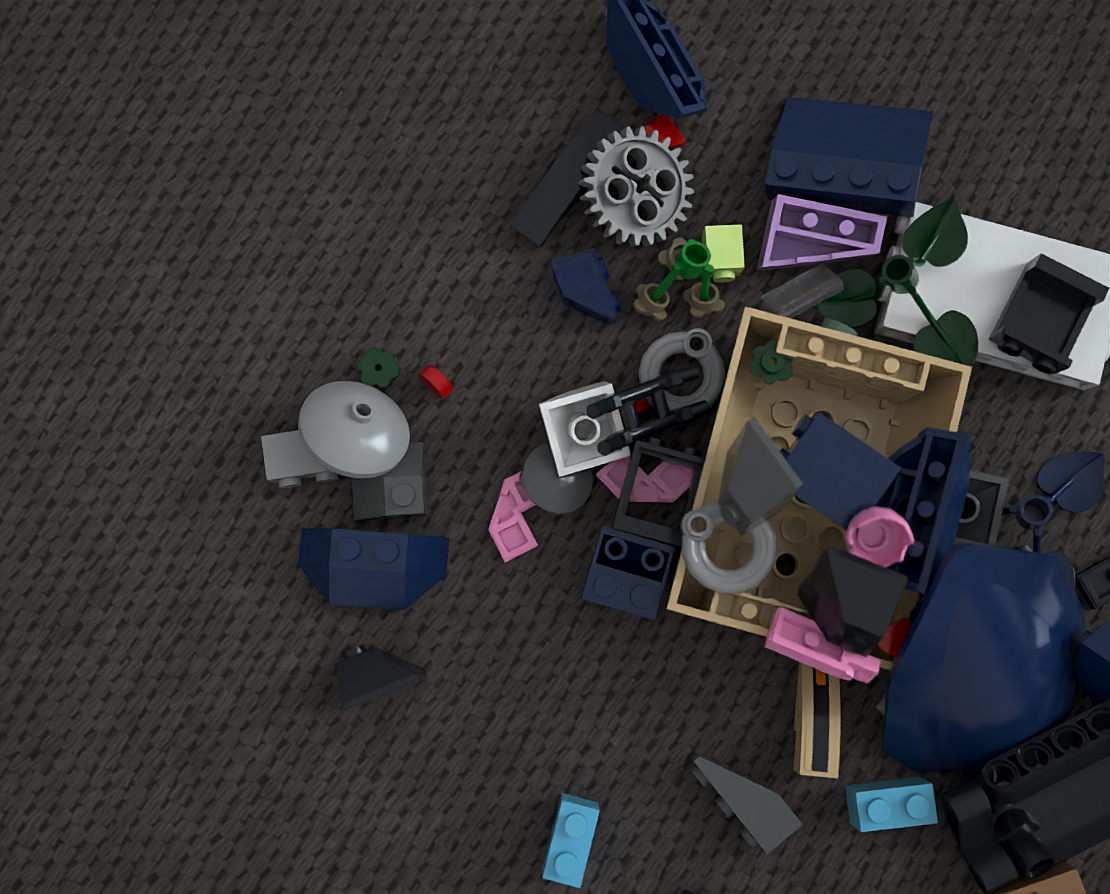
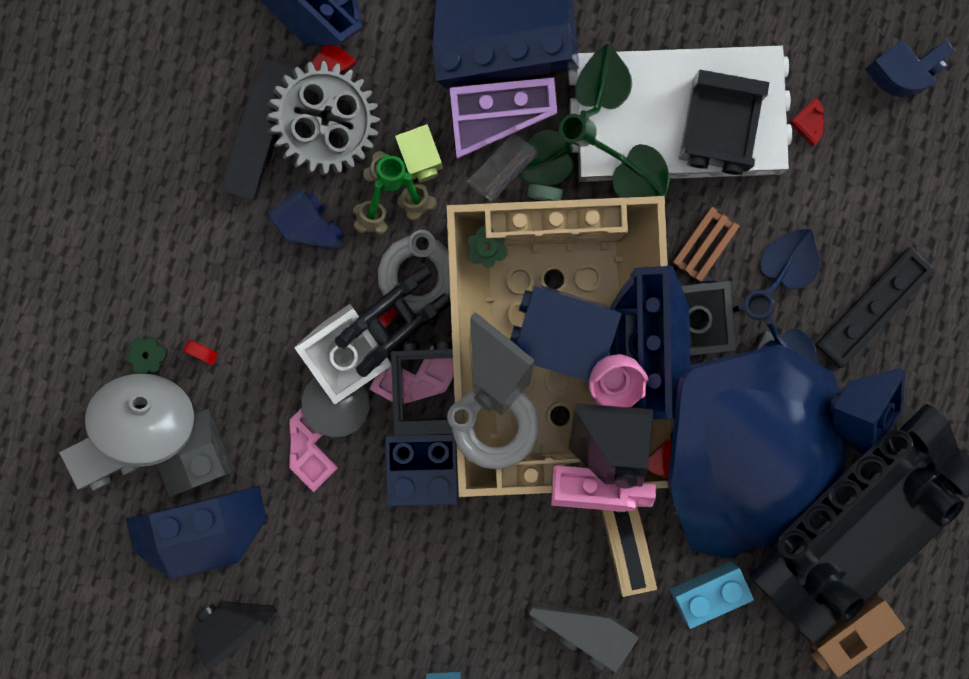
camera: 15 degrees left, 5 degrees up
none -> nougat tile [672,207,740,282]

